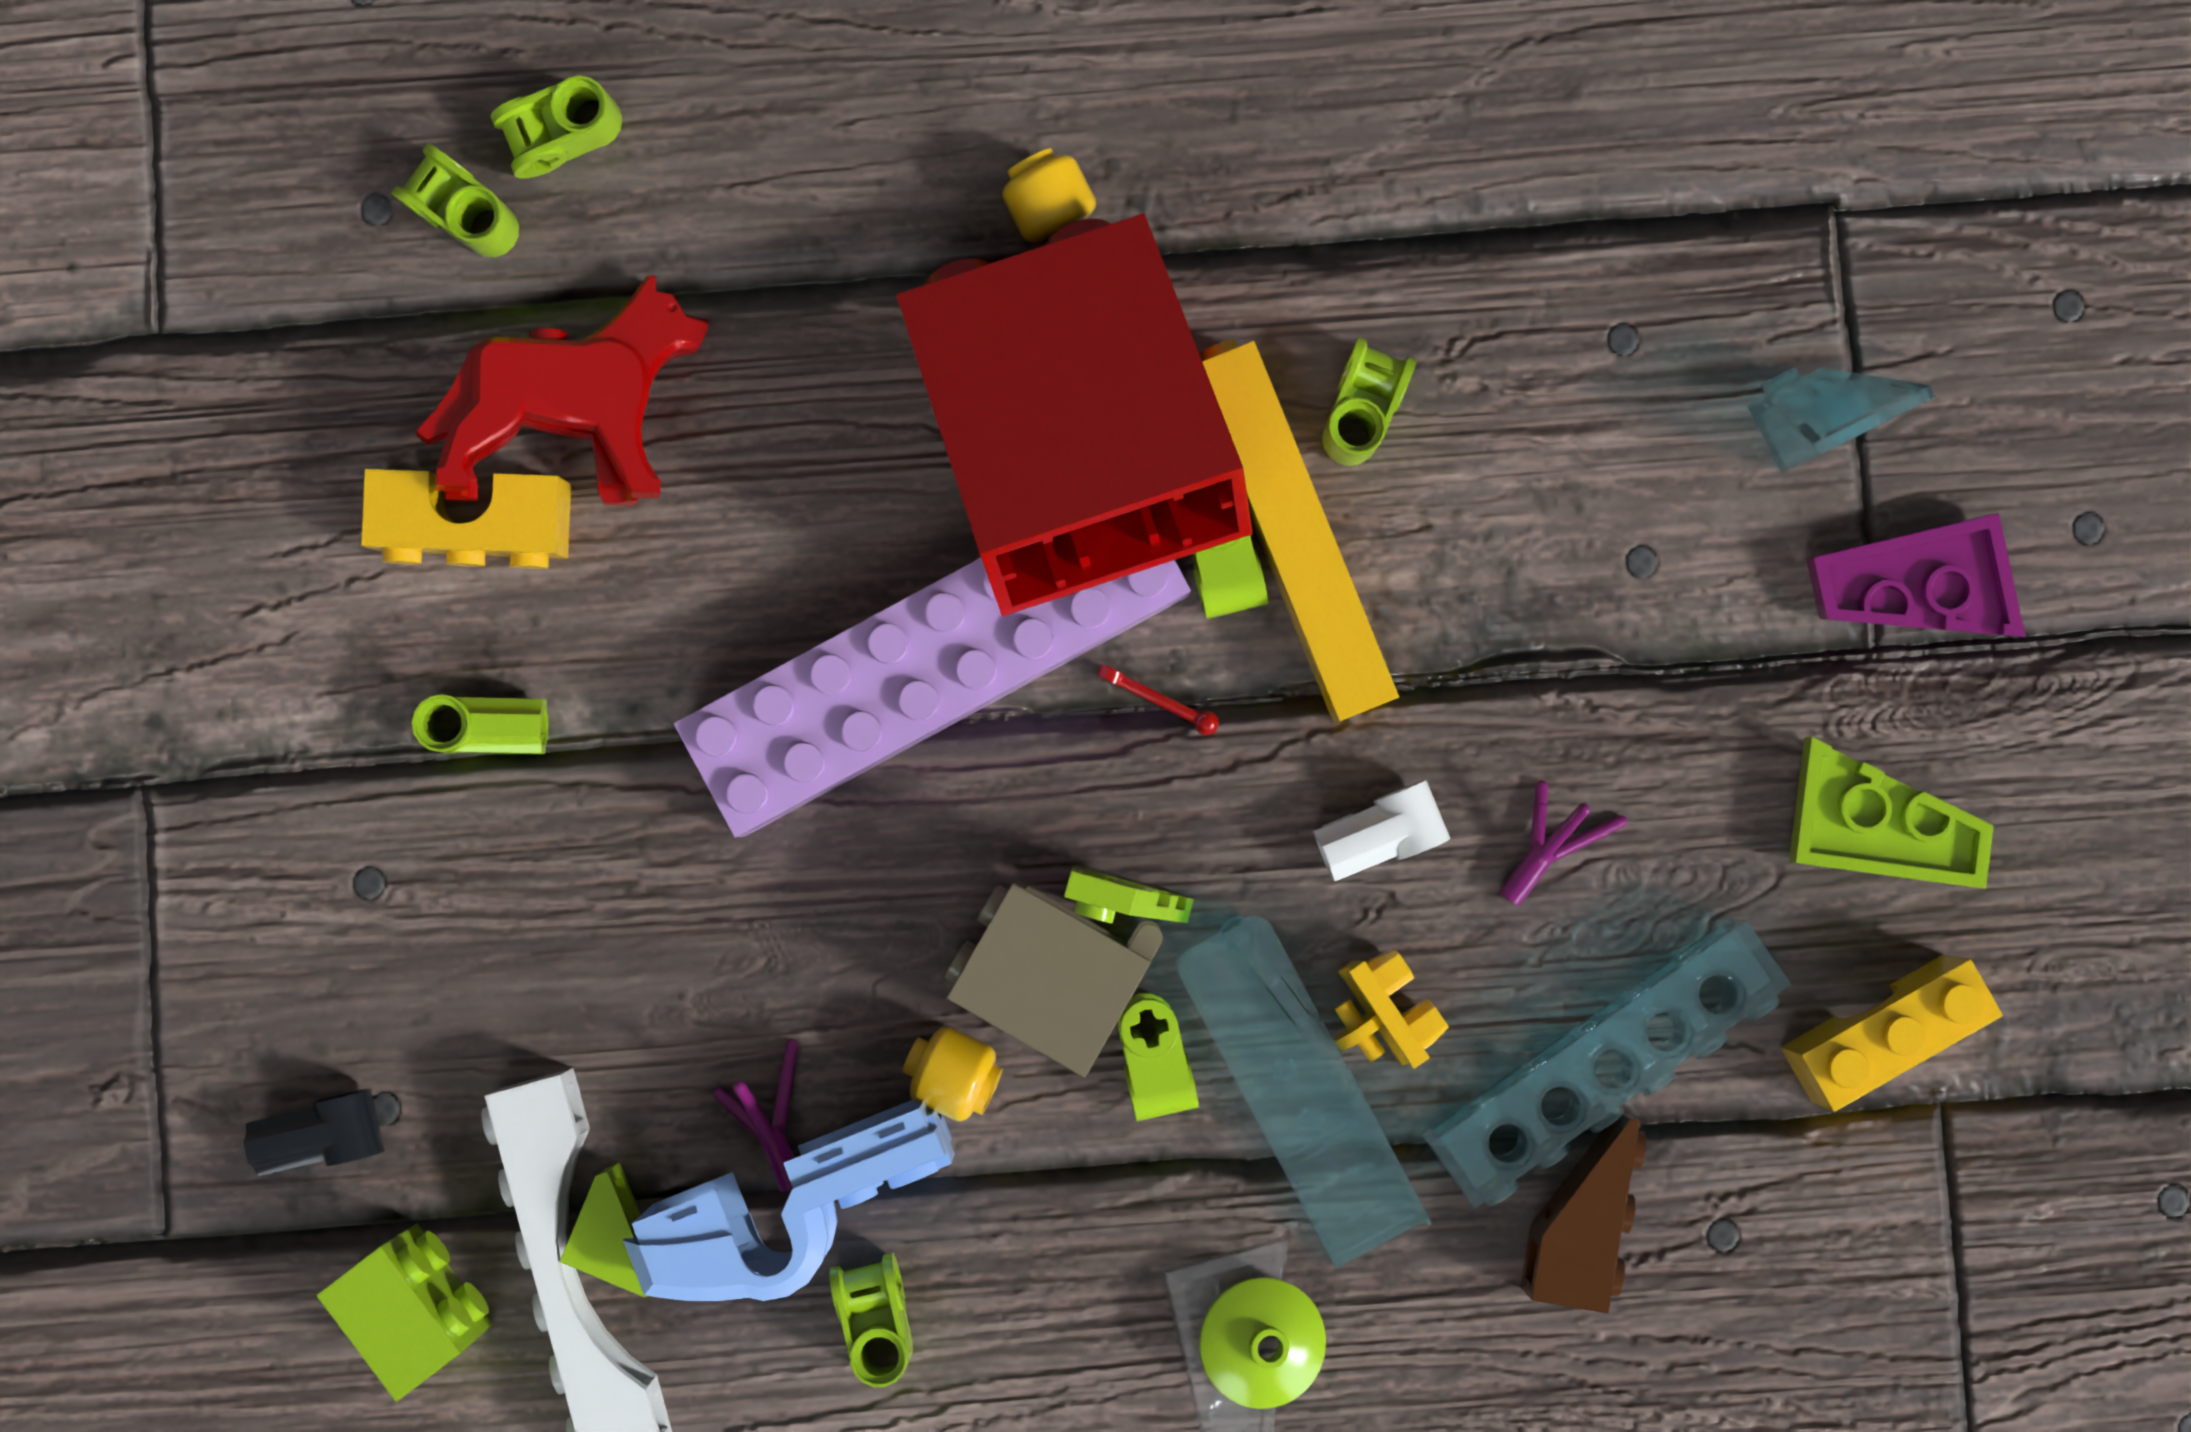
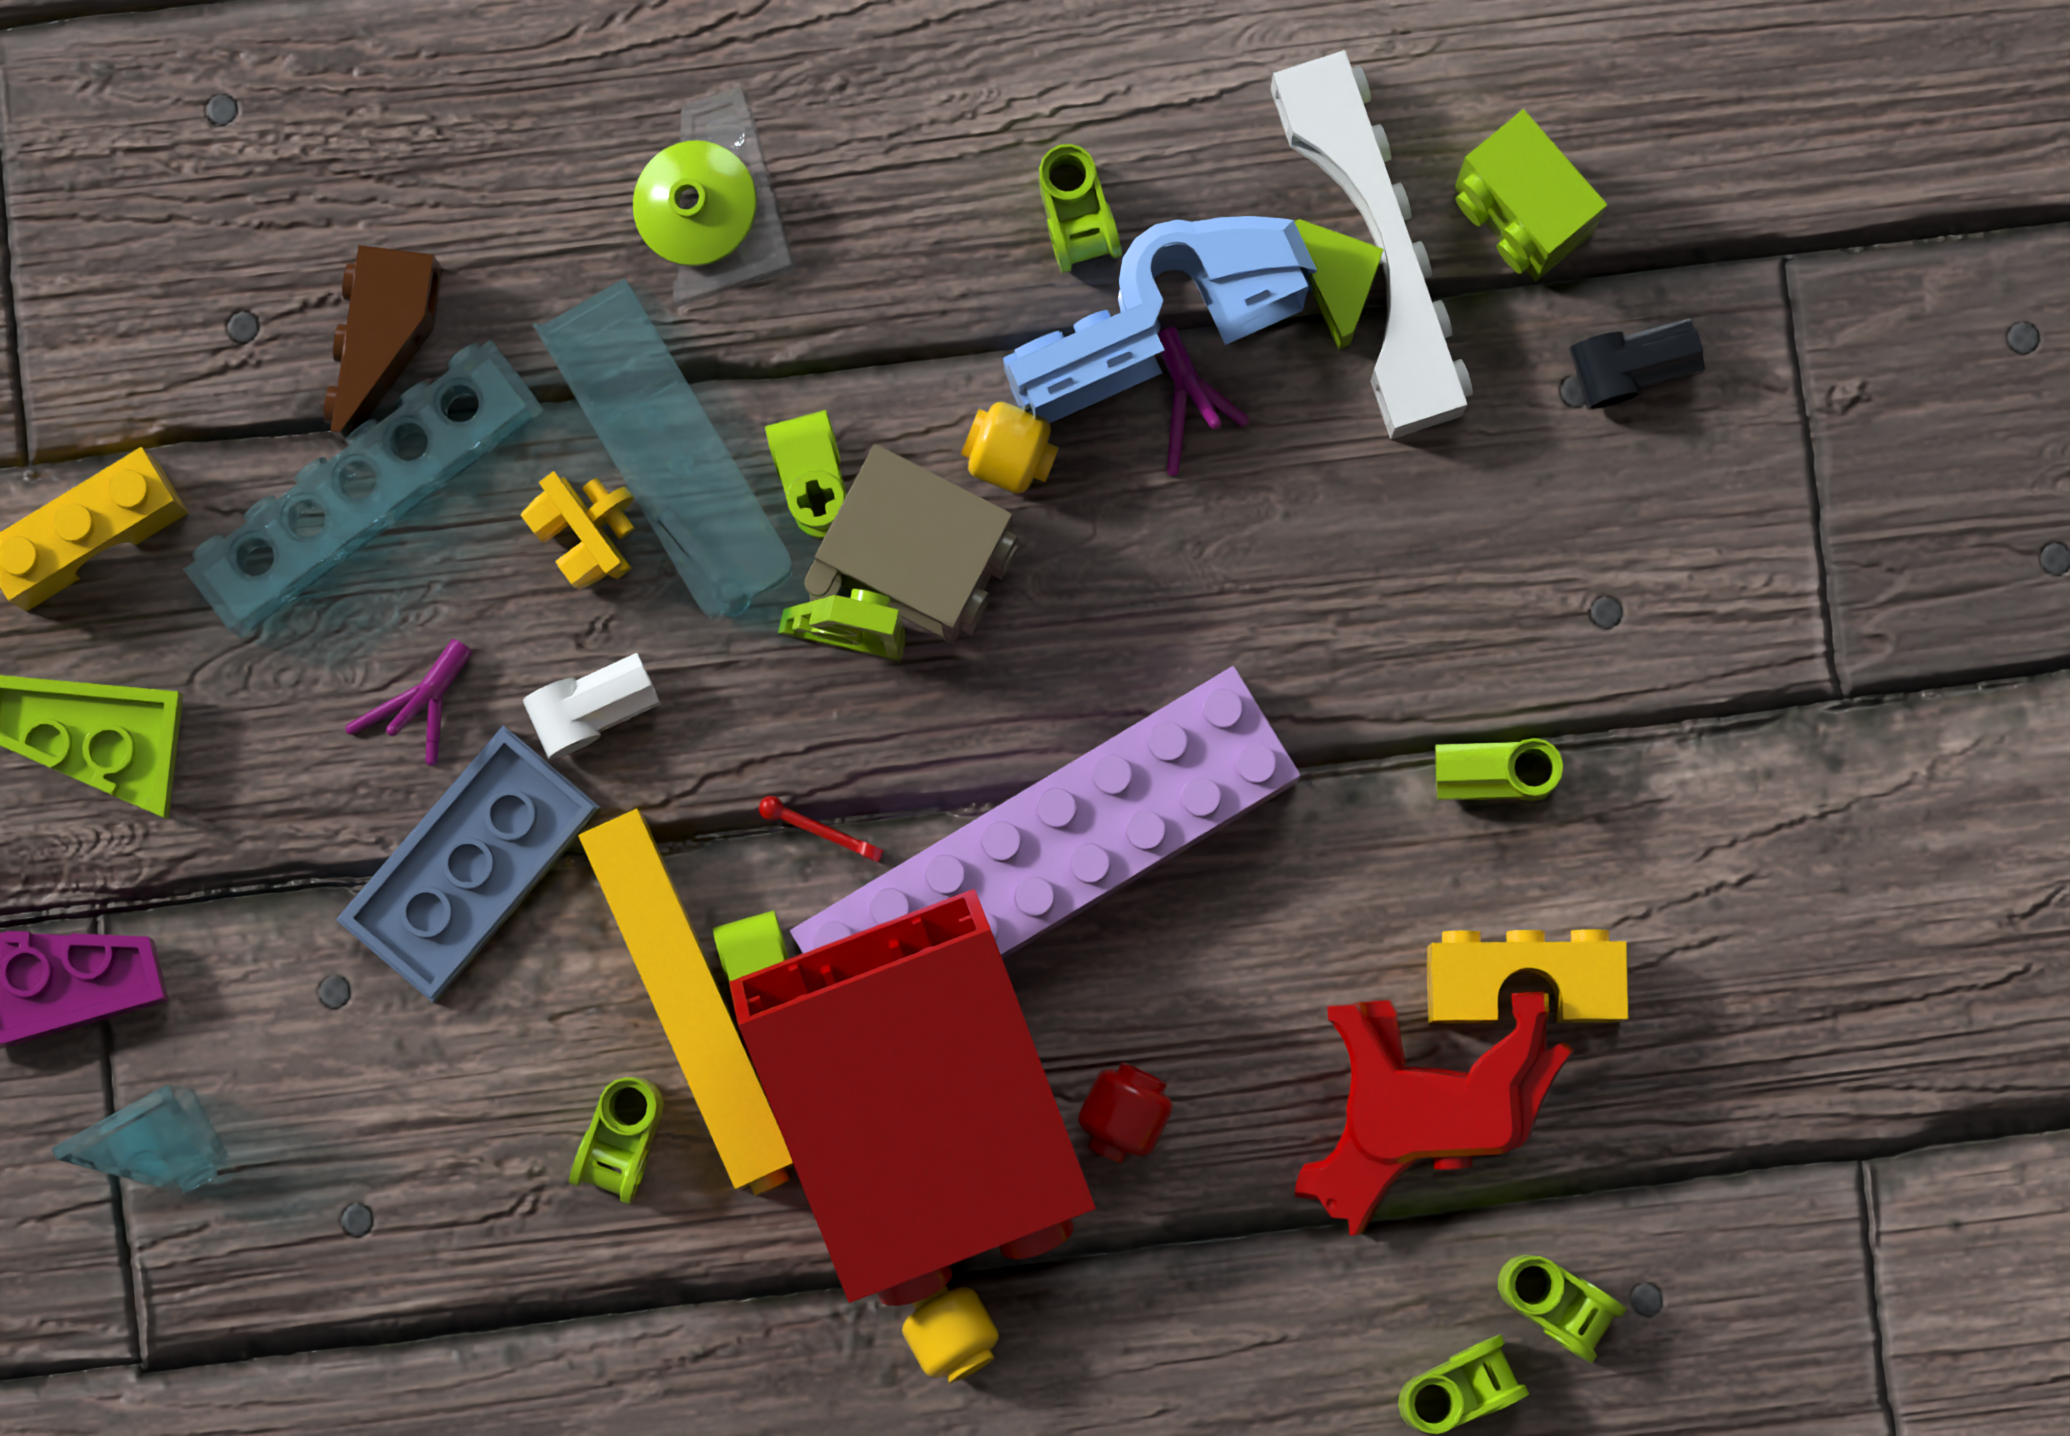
camera: 175 degrees left, 5 degrees down
none -> sand blue tile [336,725,602,1003]
none -> red head [1078,1062,1173,1163]

